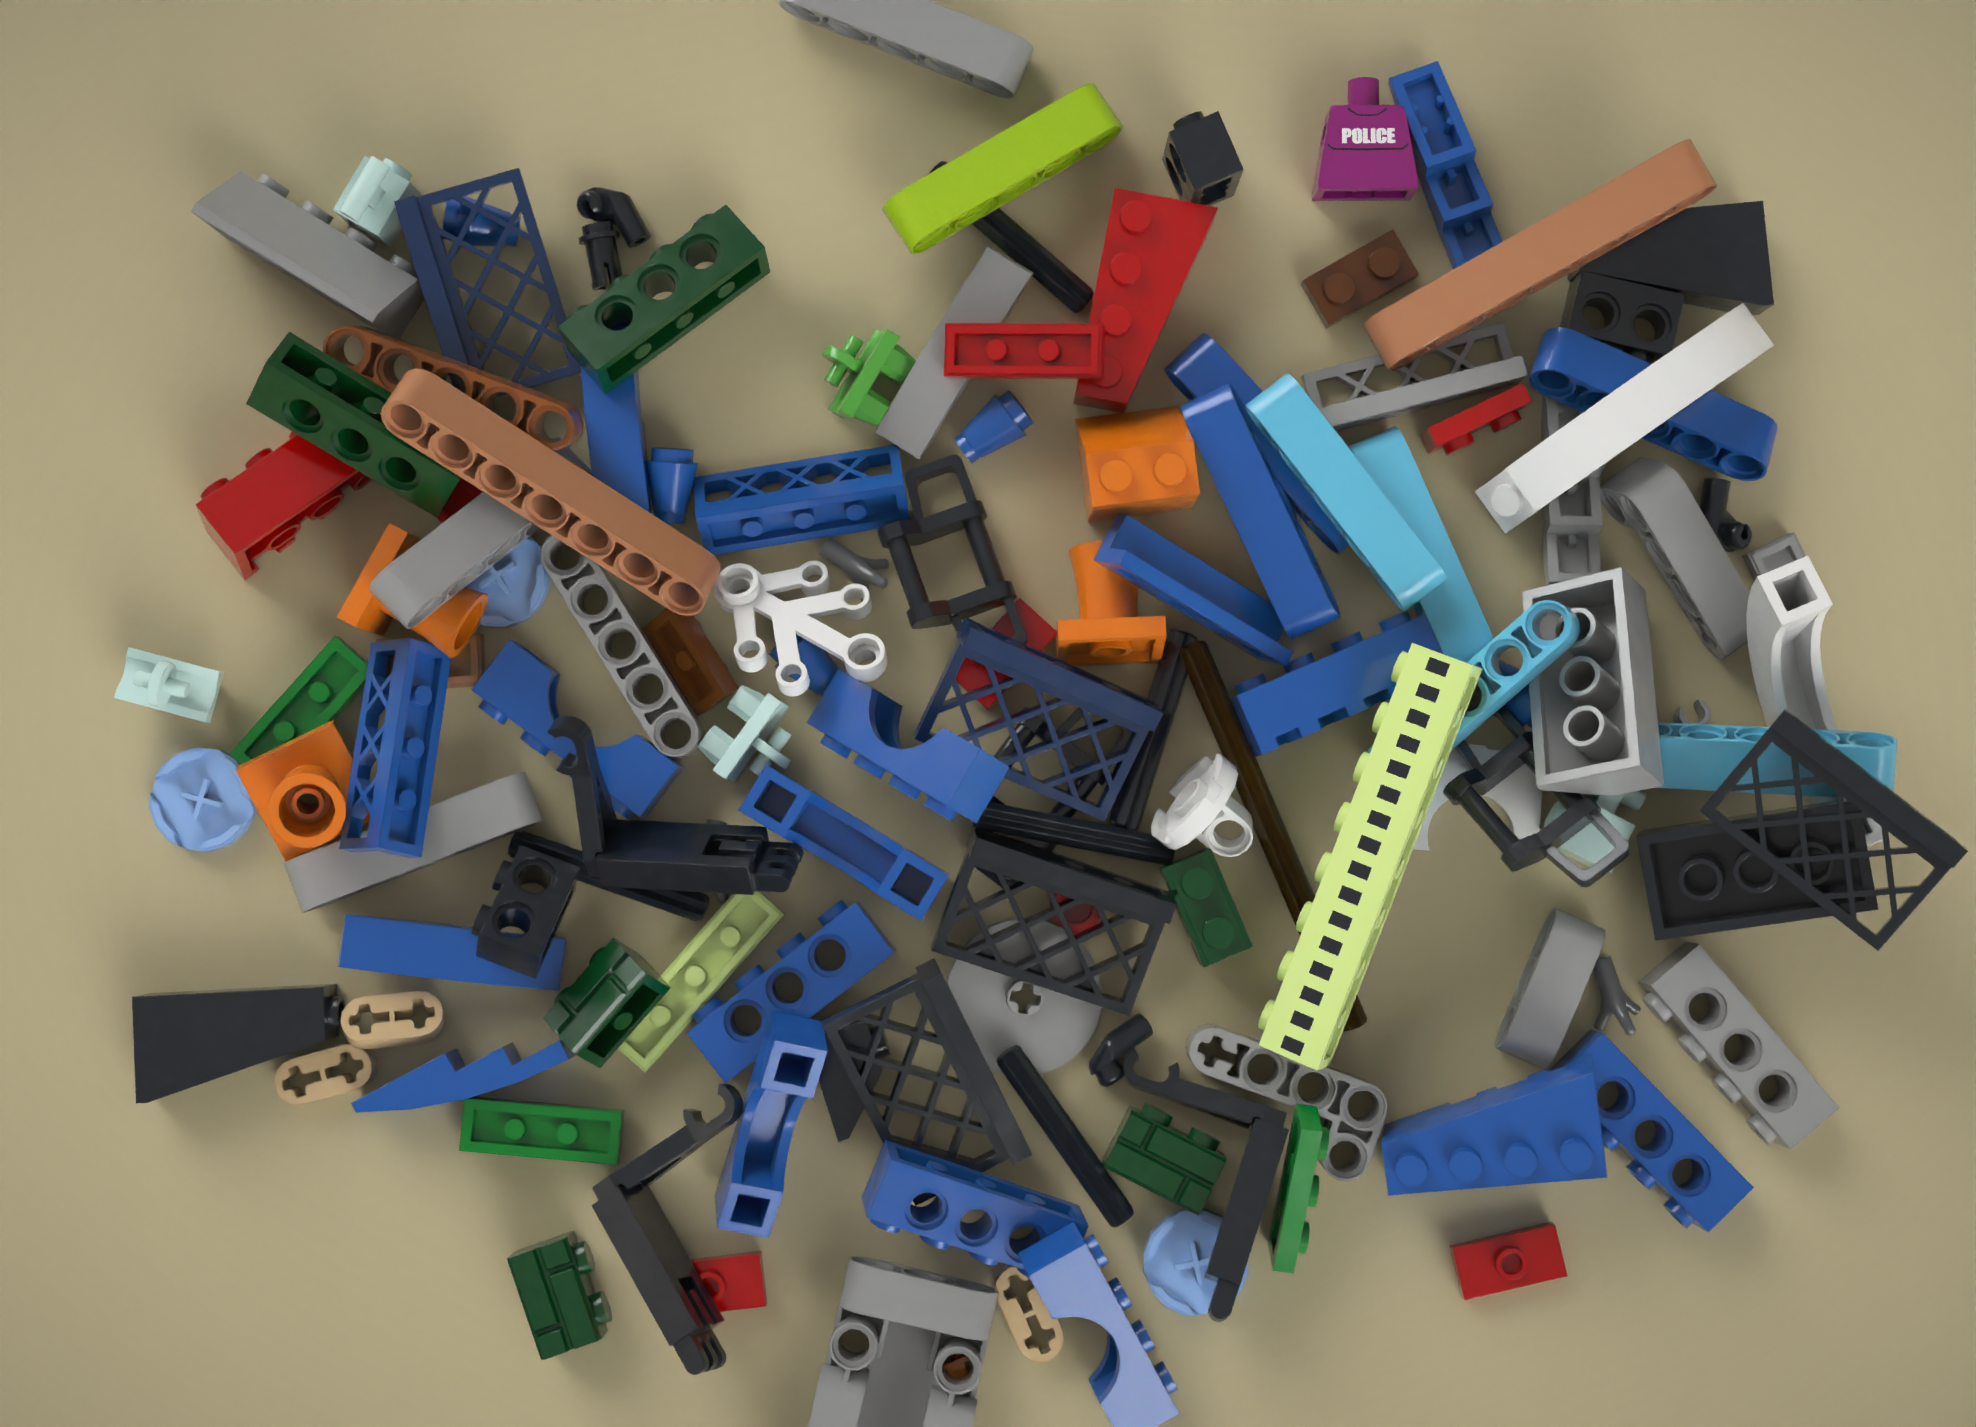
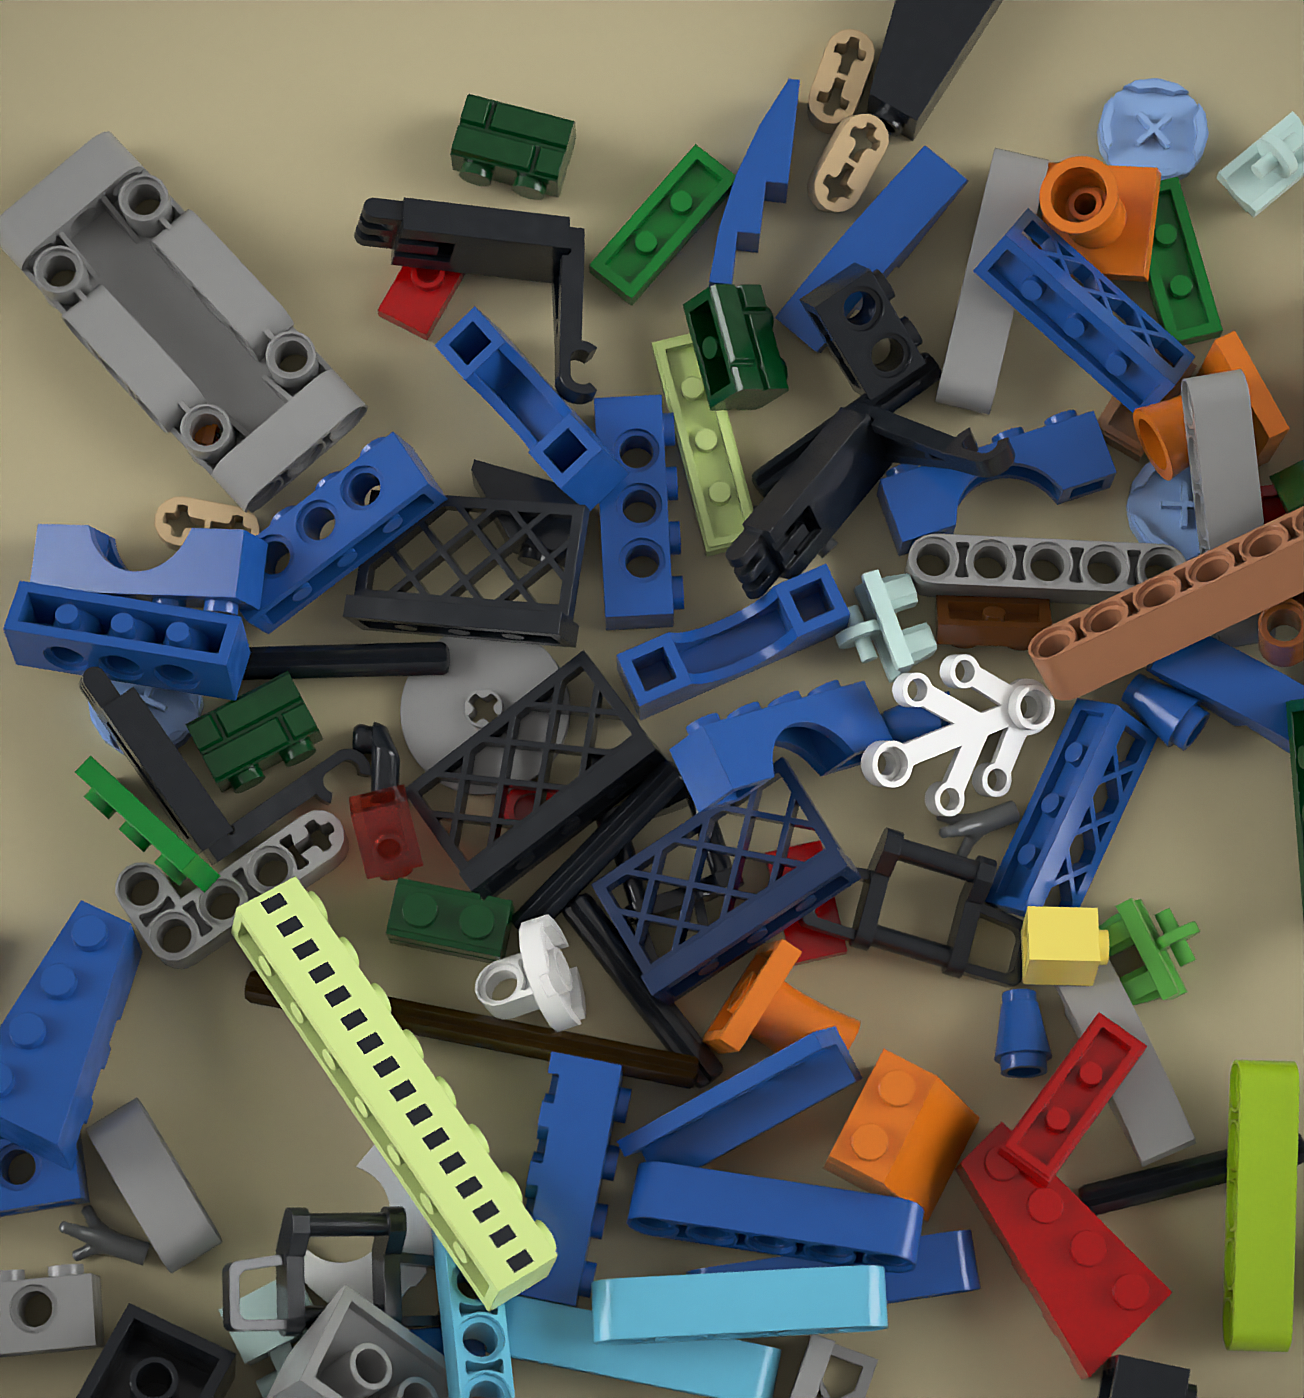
camera: 120 degrees right, 10 degrees down
none -> blue brick [3,581,251,701]
none -> clear red brick [349,784,424,881]
none -> light yellow brick [1021,906,1109,986]

